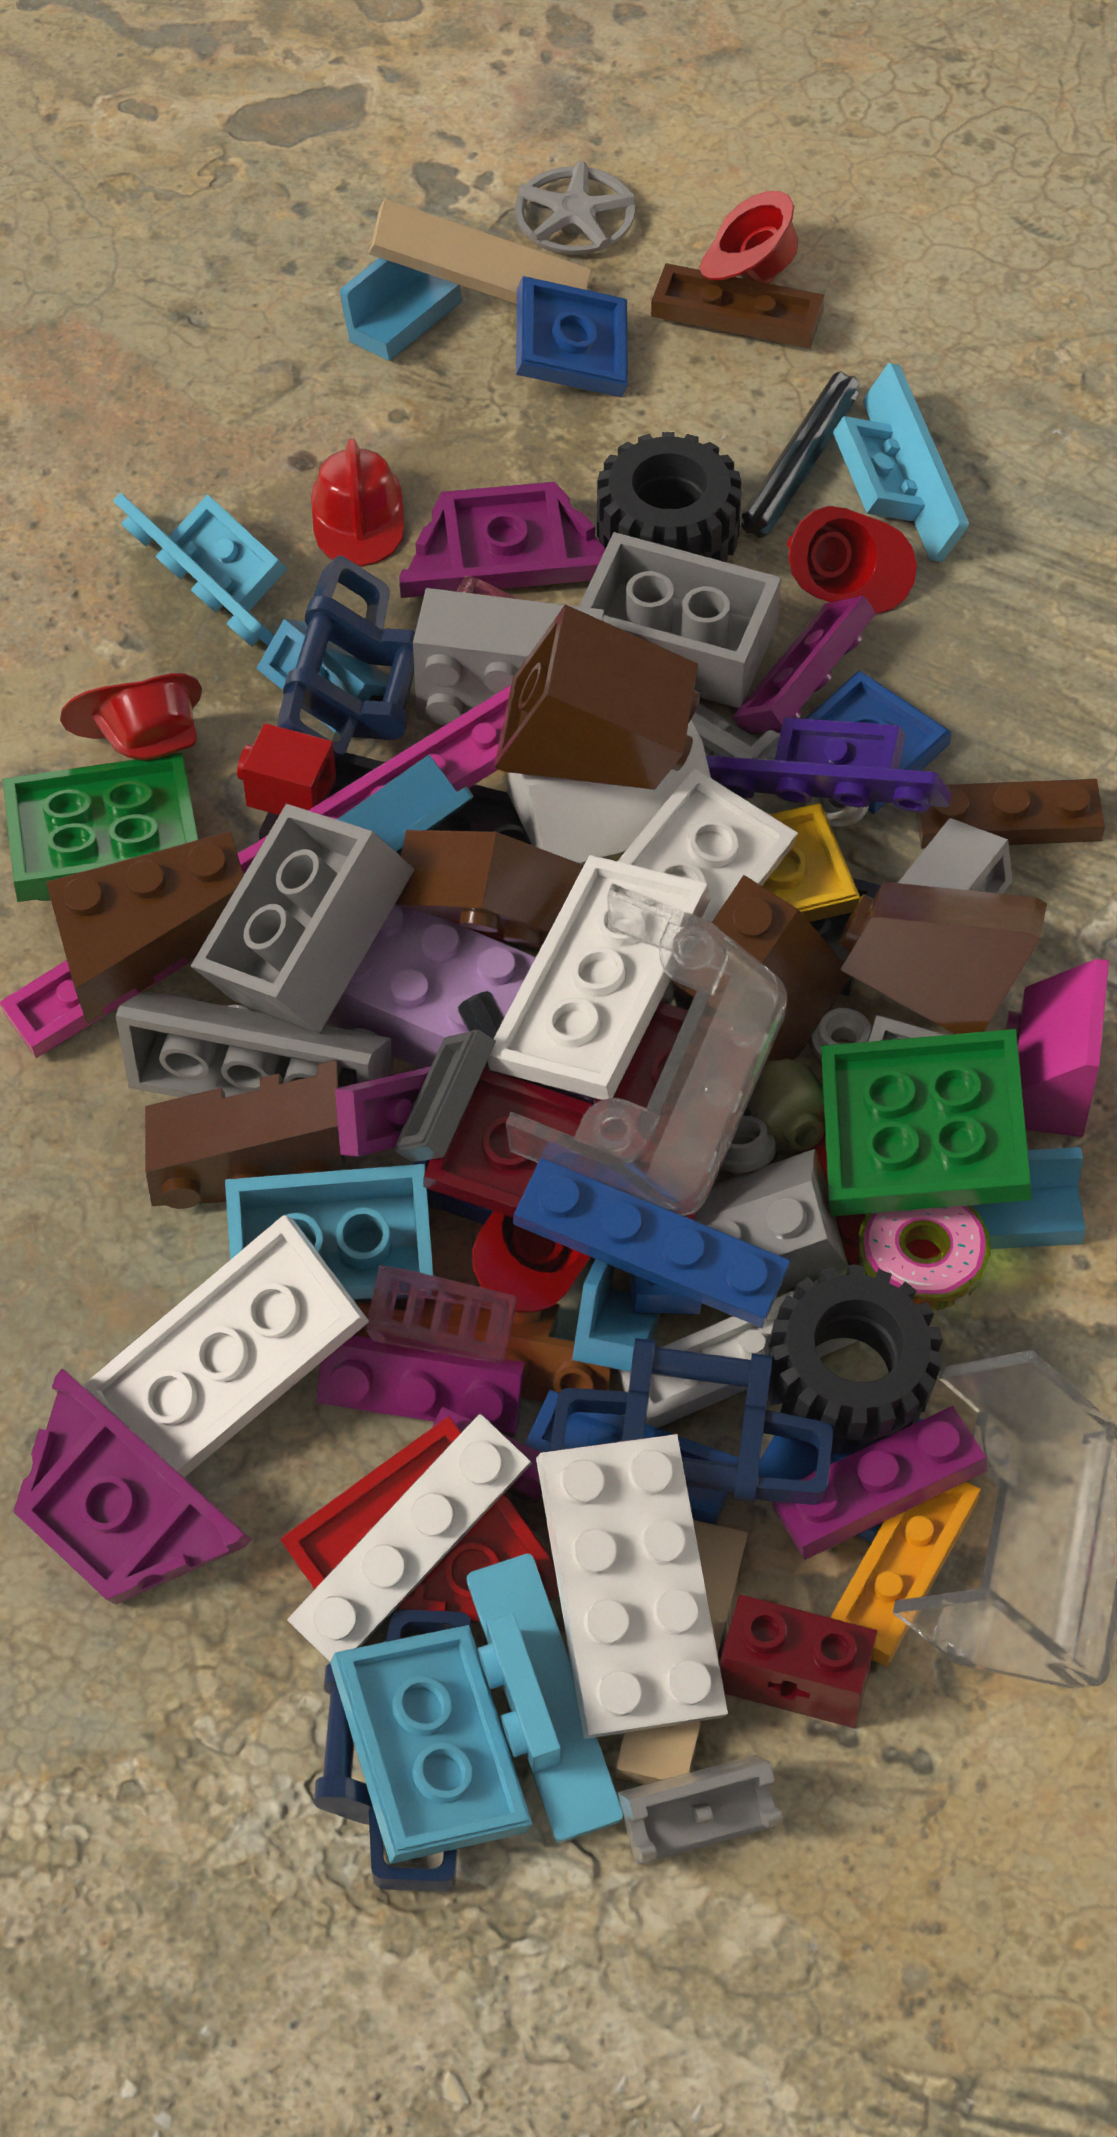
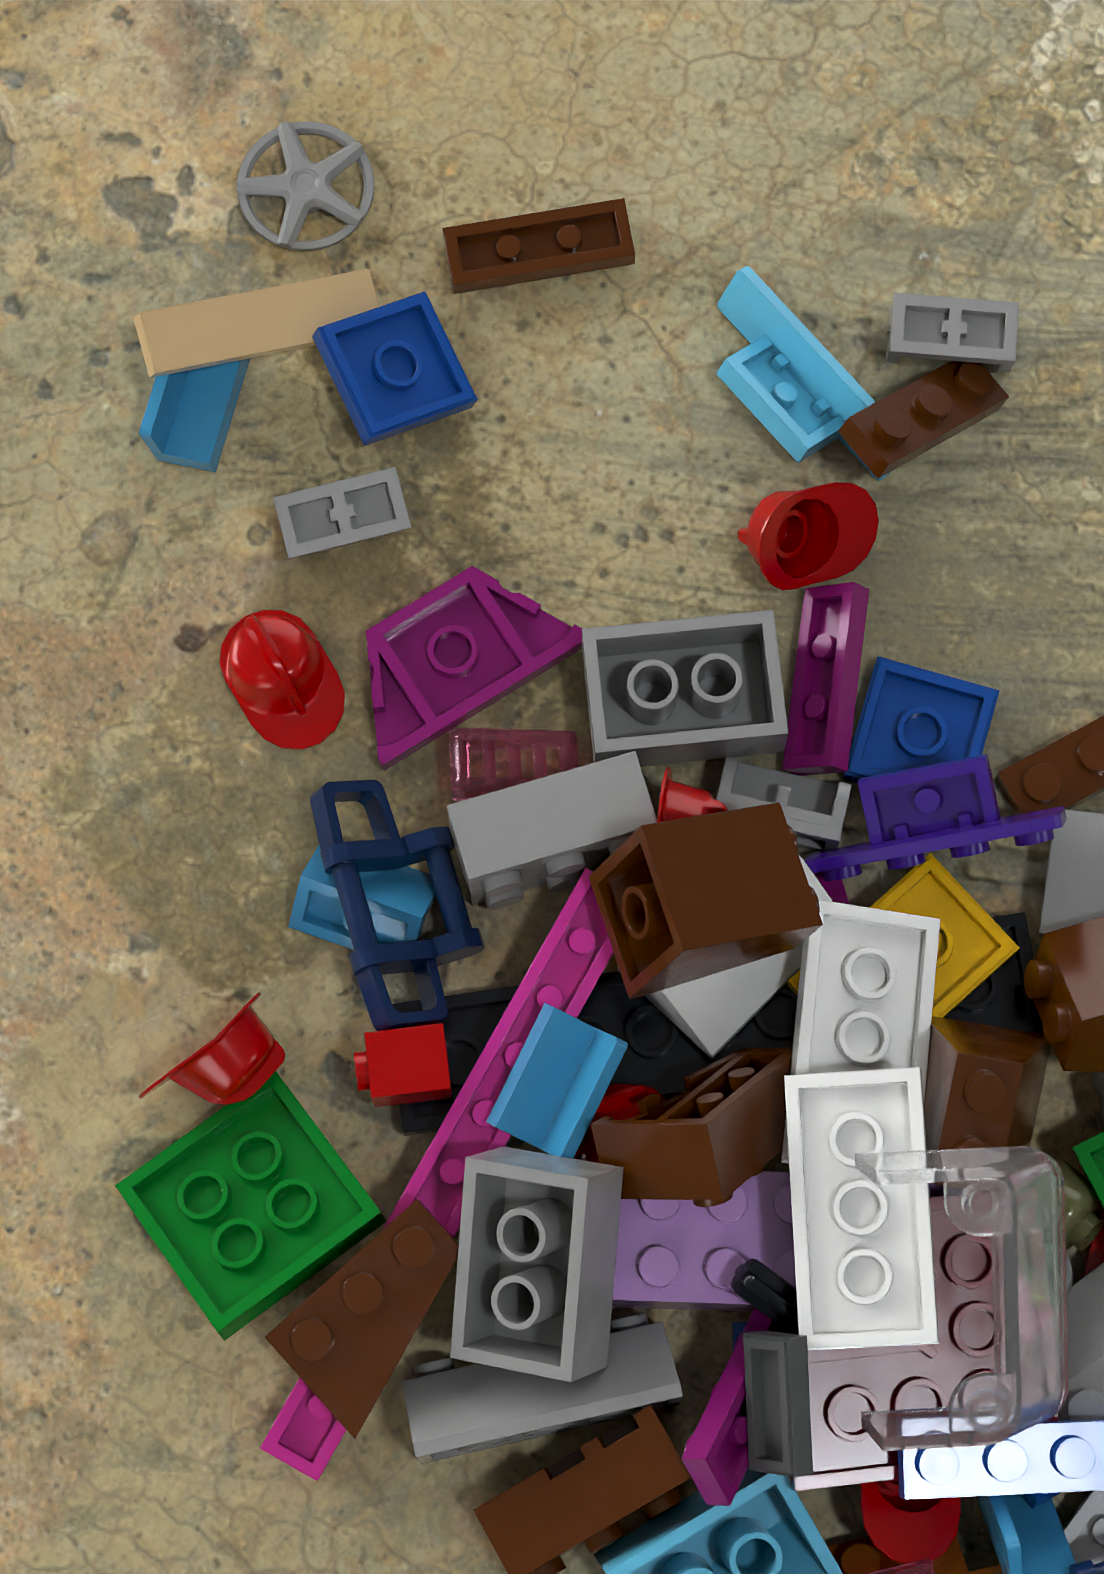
camera: 25 degrees left, 20 degrees up
medium azure bracket [113,492,288,647] -> none
black tyre [597,432,742,562] -> none
red piece [699,191,798,283] -> none
black axle [741,371,860,538] -> none
white plate [812,1008,872,1061] -> none
none -> light grey hinge [273,466,411,560]
none -> reddish brown plate [838,361,1009,479]
none -> light grey hinge [886,293,1019,372]

